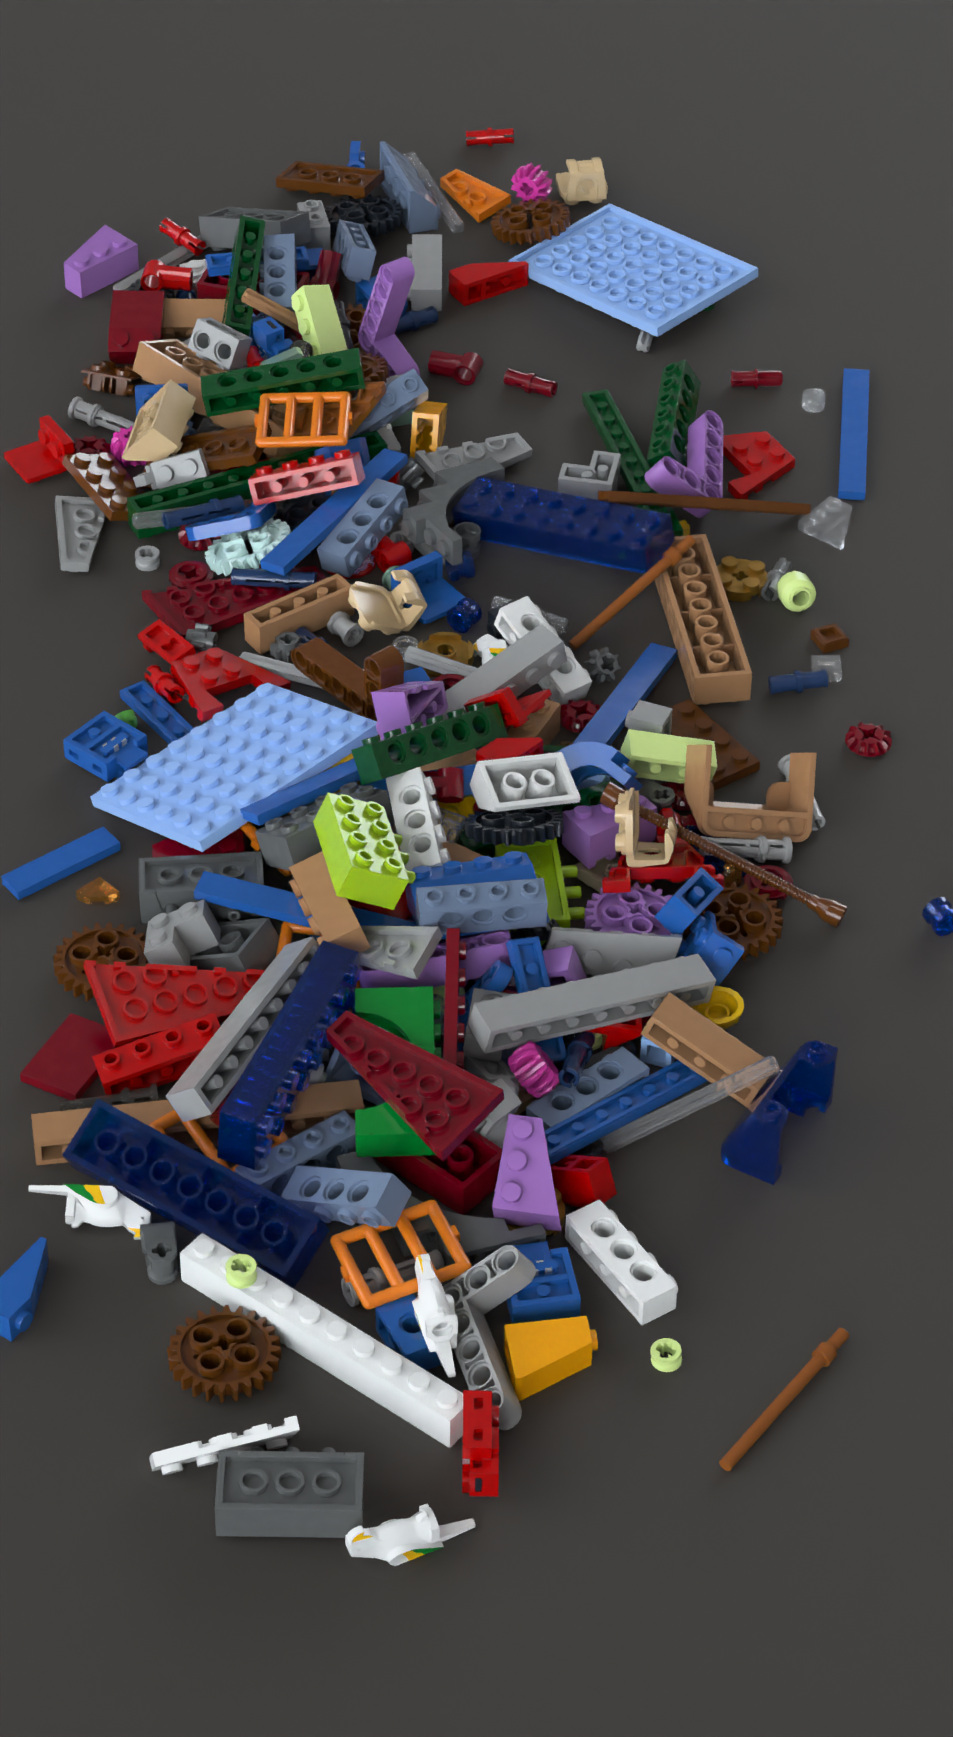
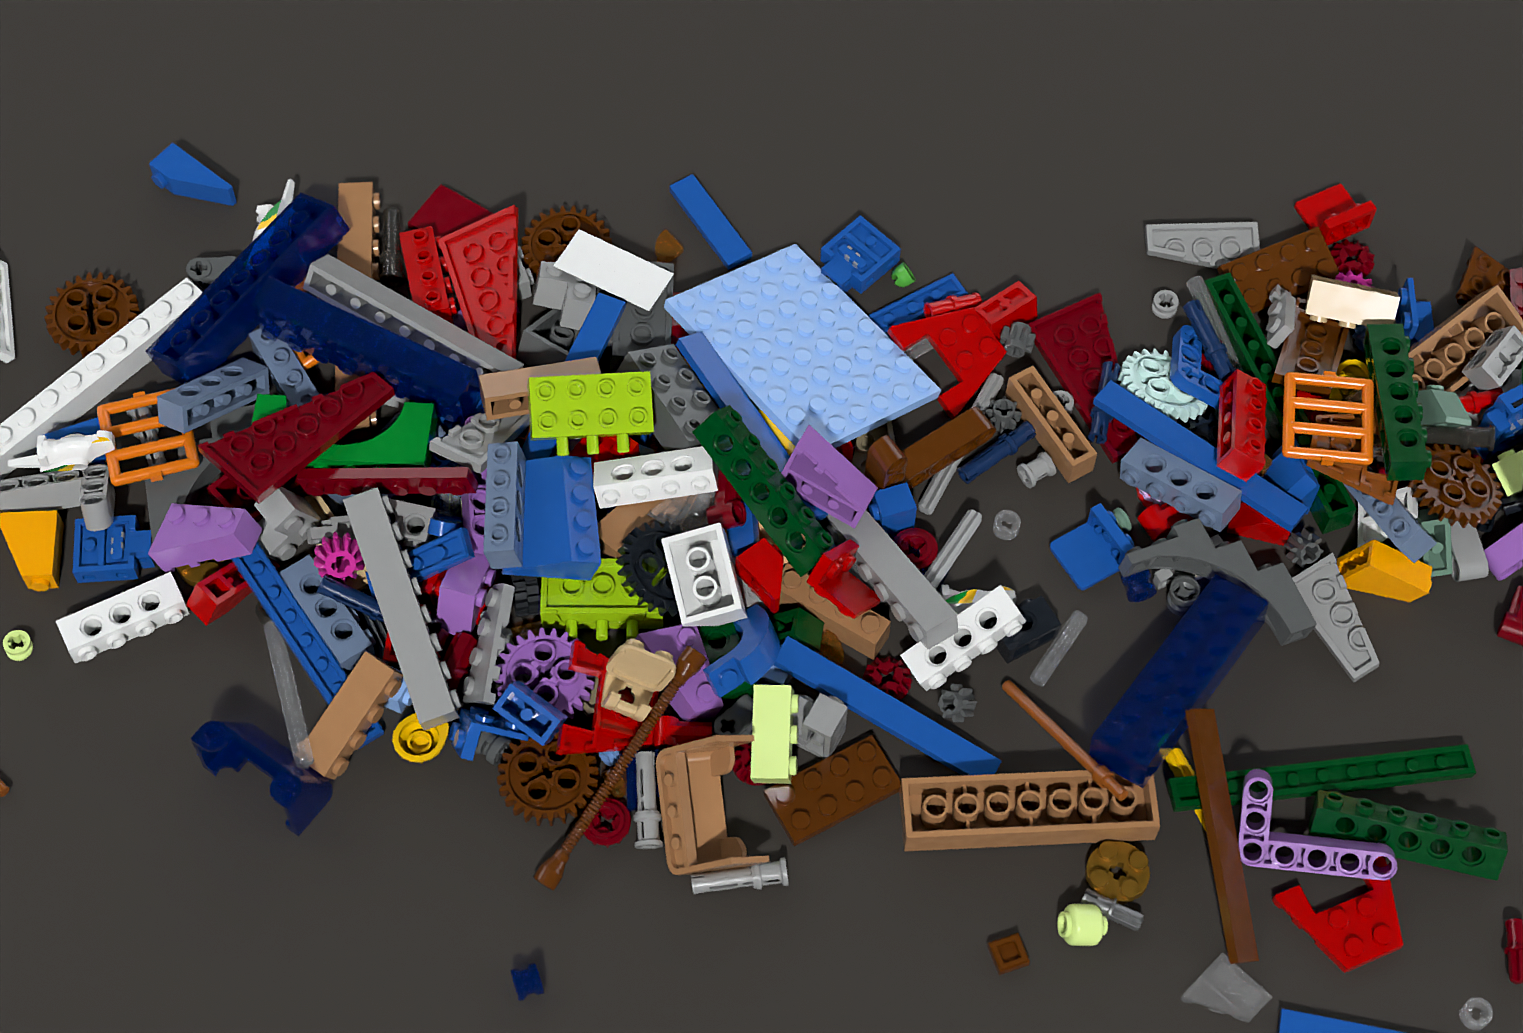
camera: 95 degrees right, 20 degrees up
light grey pin [68,396,135,432] -> none
dark red gear [169,561,213,589] -> none
yellowish green bush [225,1254,257,1289] -> none
tan piece [348,570,427,635] -> none
pearl gold plate [417,632,474,677] -> none
clear blue wheel [446,598,482,633] -> none
dark red pin [504,368,558,398] -> none
light grey brick [557,450,621,512] -> none
dark blue pin [768,669,828,694] -> none
clear tile [810,655,842,681] -> none
dark red gear [845,722,892,757] -> none
none -> white sticker [553,229,674,311]

